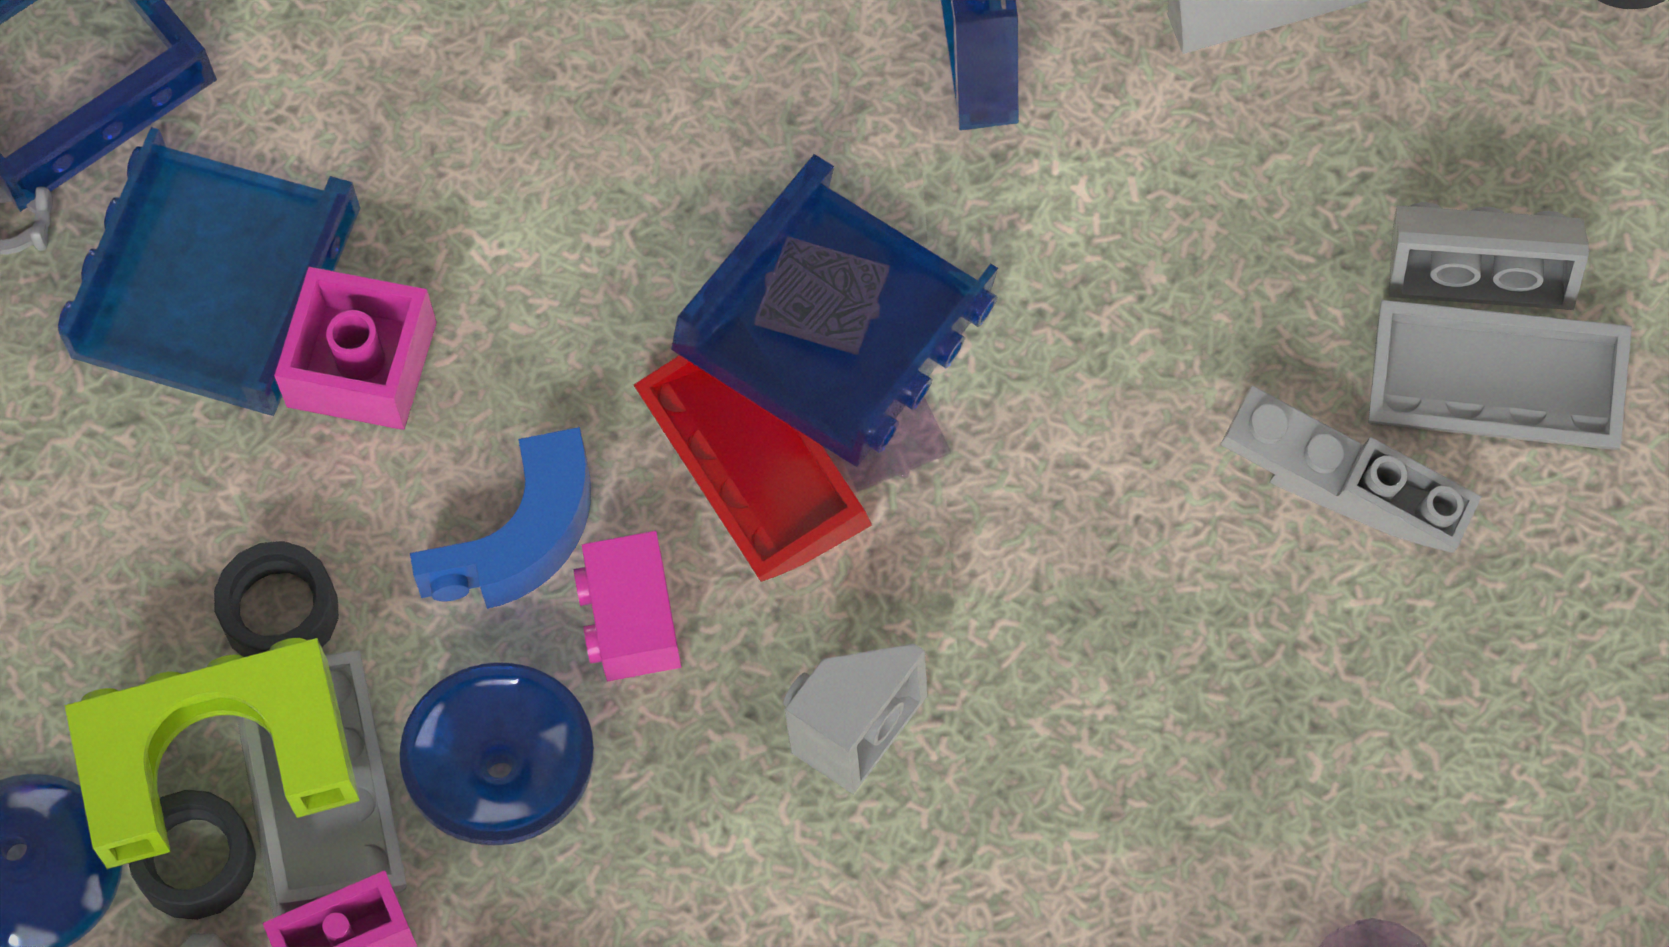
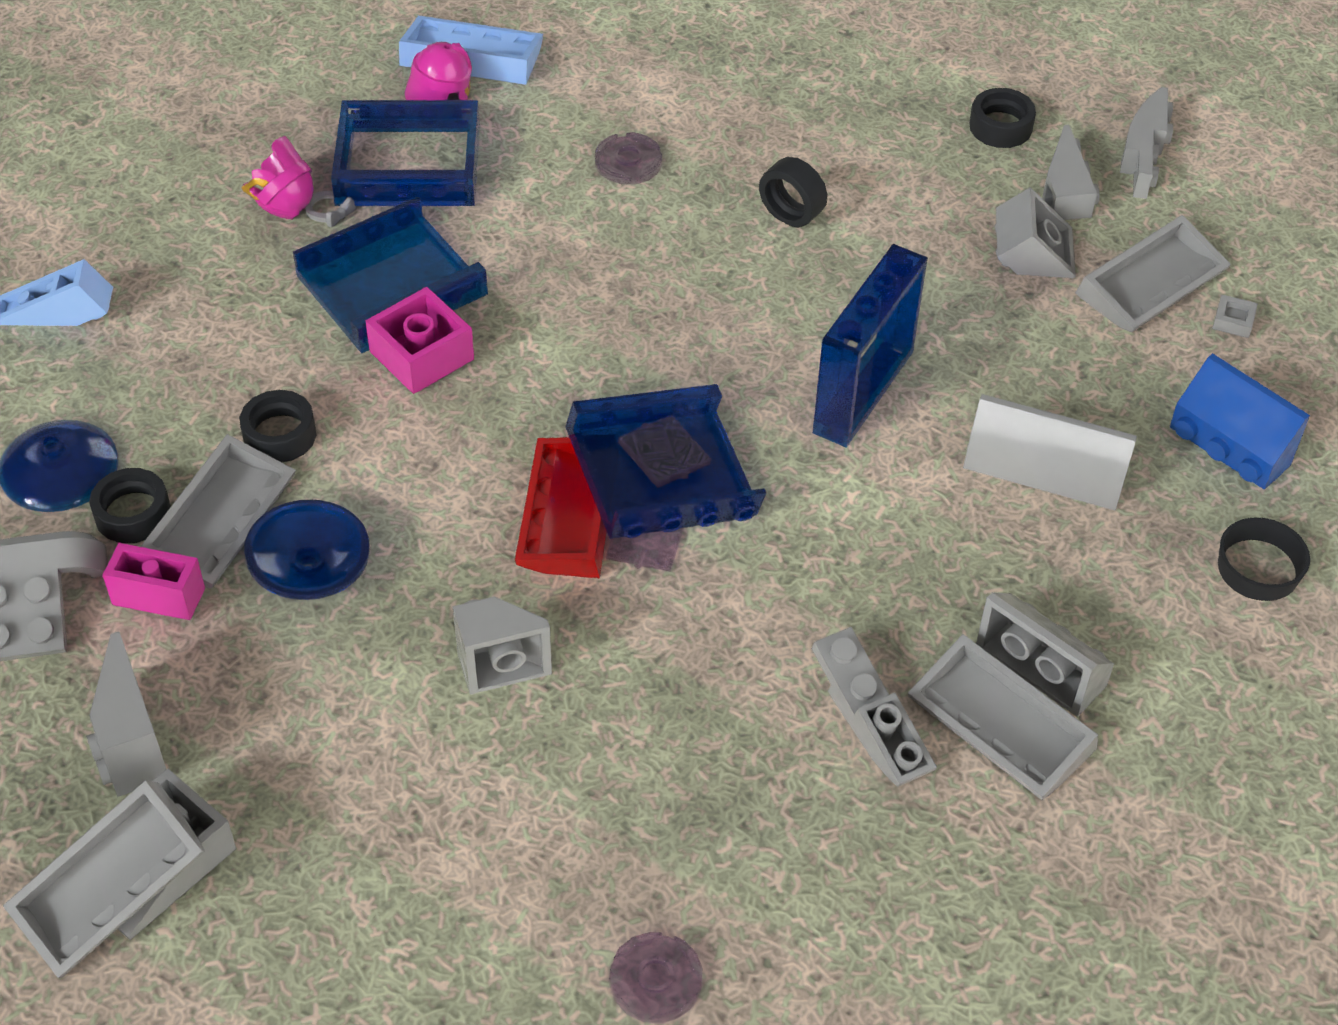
camera: 30 degrees right, 15 degrees down
lime arch [64,638,360,869] -> none
blue arch [410,427,591,609] -> none
dark pink brick [573,531,682,682] -> none

